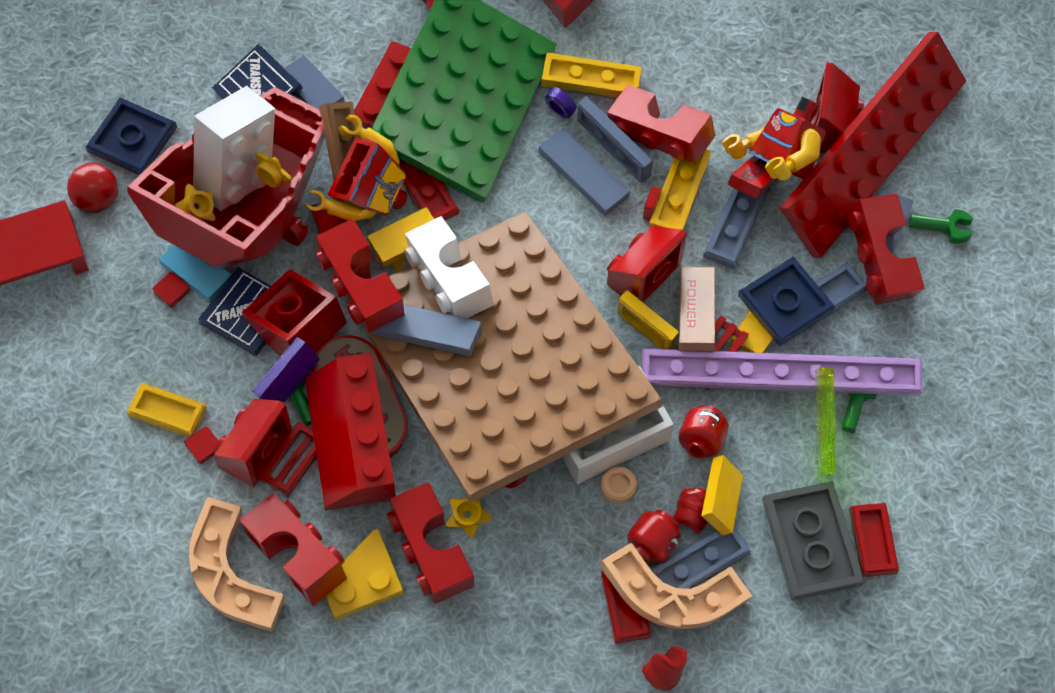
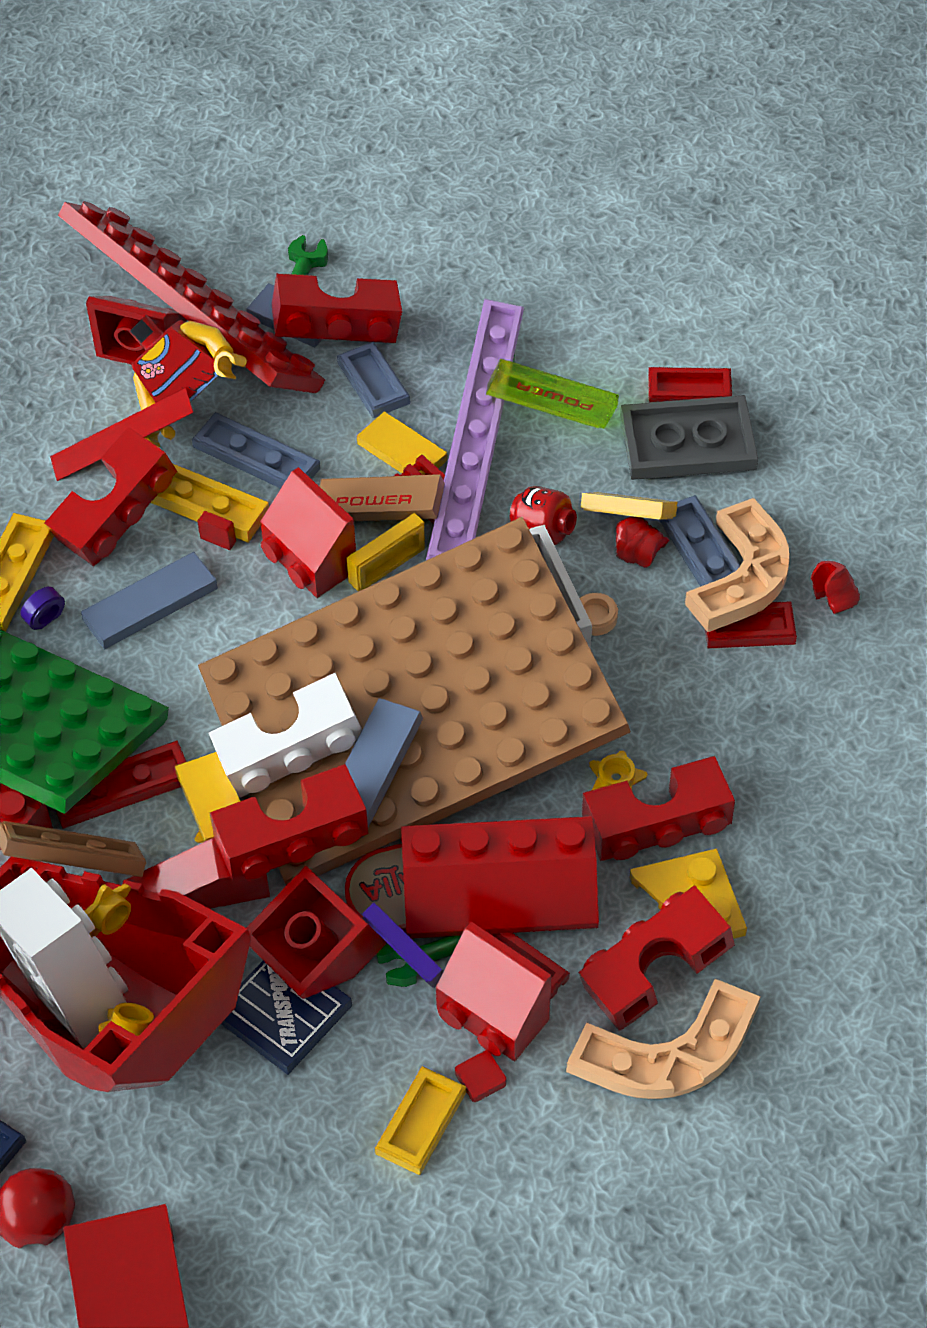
camera: 80 degrees left, 10 degrees down
red piece [152,272,190,308] -> none
medium azure tile [159,245,232,303] -> none
torso [304,115,407,221] -> none
sand blue tile [577,96,653,183] -> none
red head [627,509,681,564] -> none
red tile [728,155,778,199] -> none
dark blue tile [738,256,835,347] -> none
none -> red sticker [50,388,193,481]

